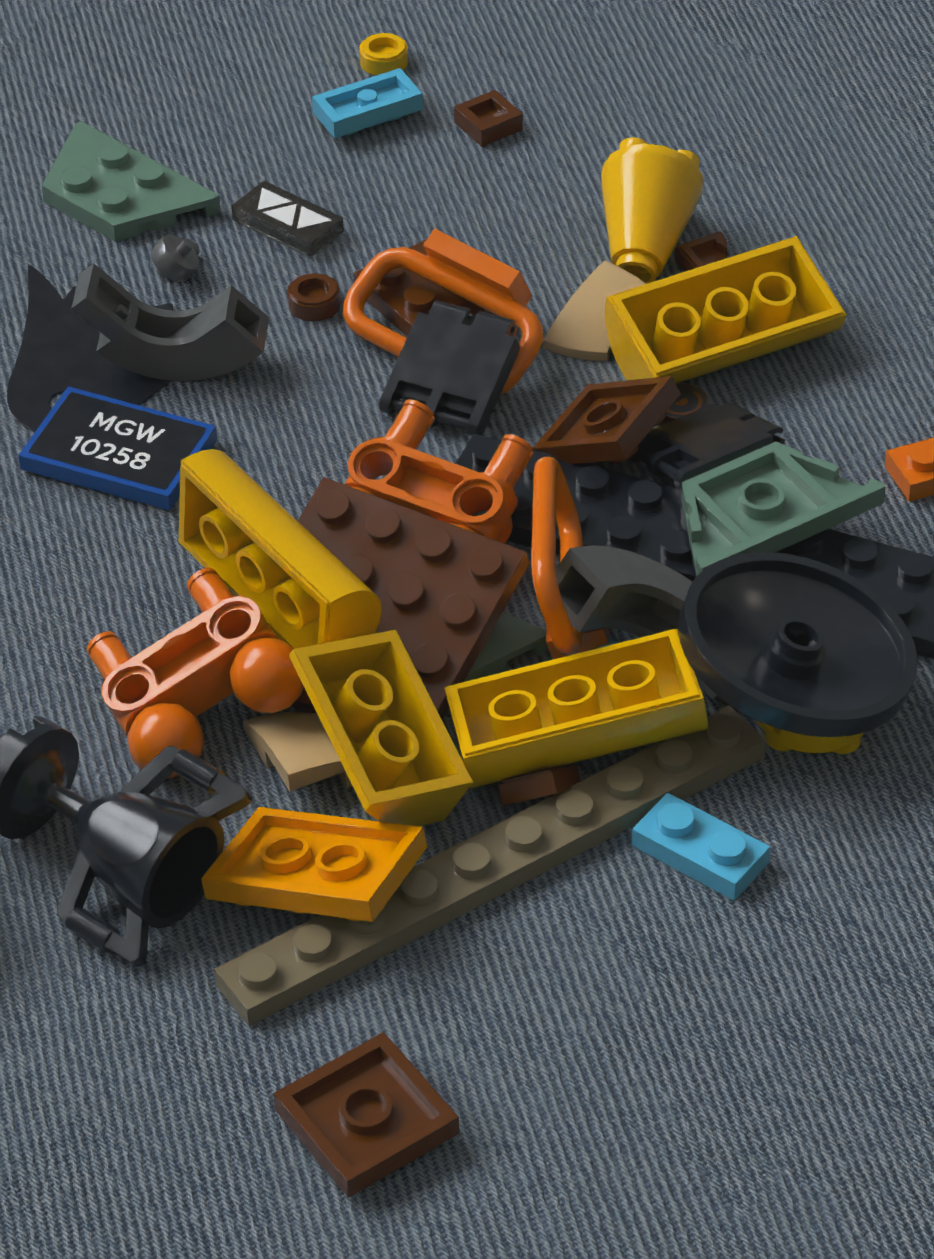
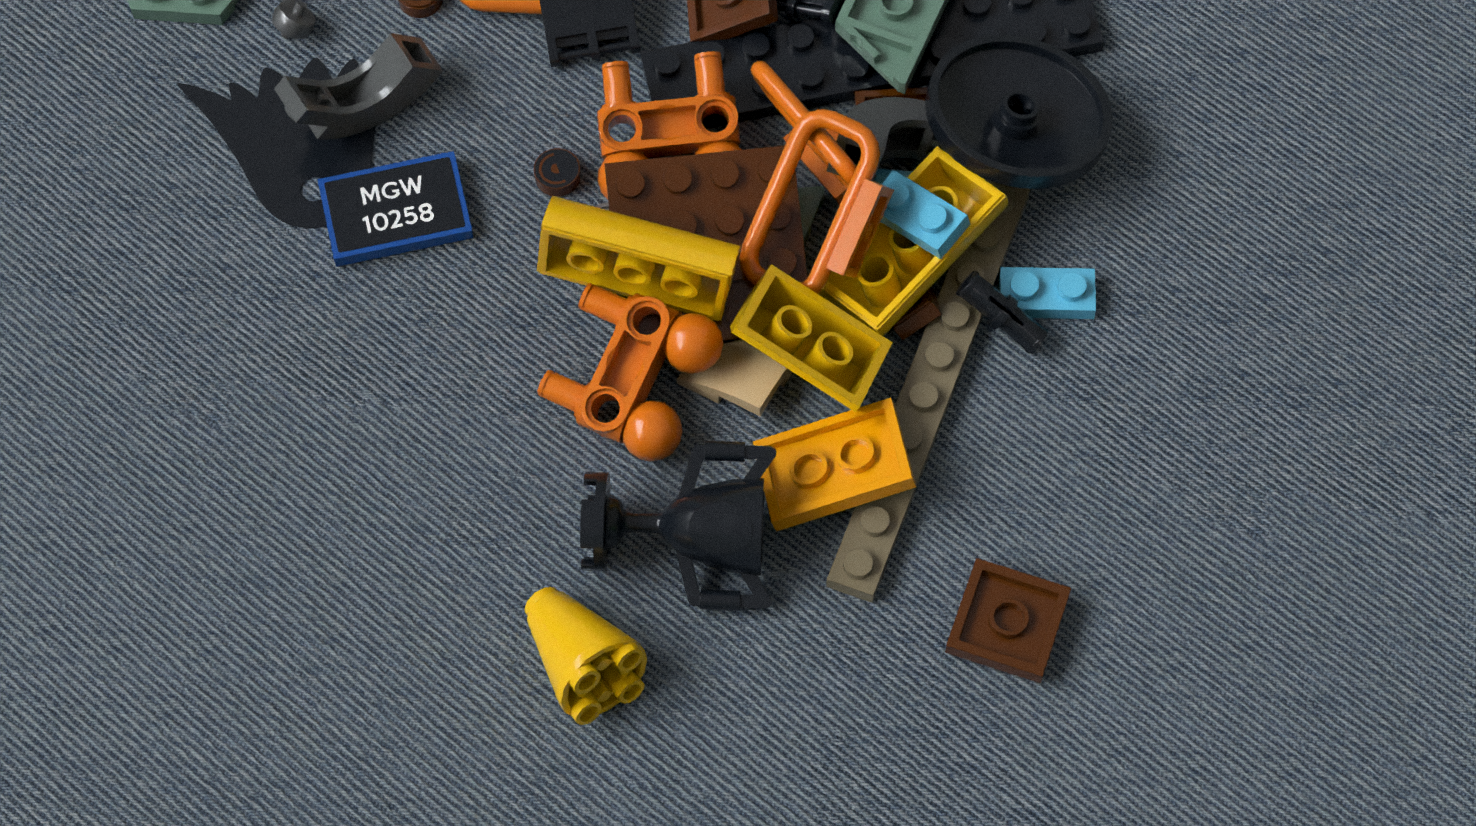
camera: 35 degrees left, 20 degrees up
none -> black tile [534,148,581,197]
none -> orange bar [740,109,894,294]
none -> medium azure plate [880,170,970,259]
none -> black pin [956,270,1049,354]

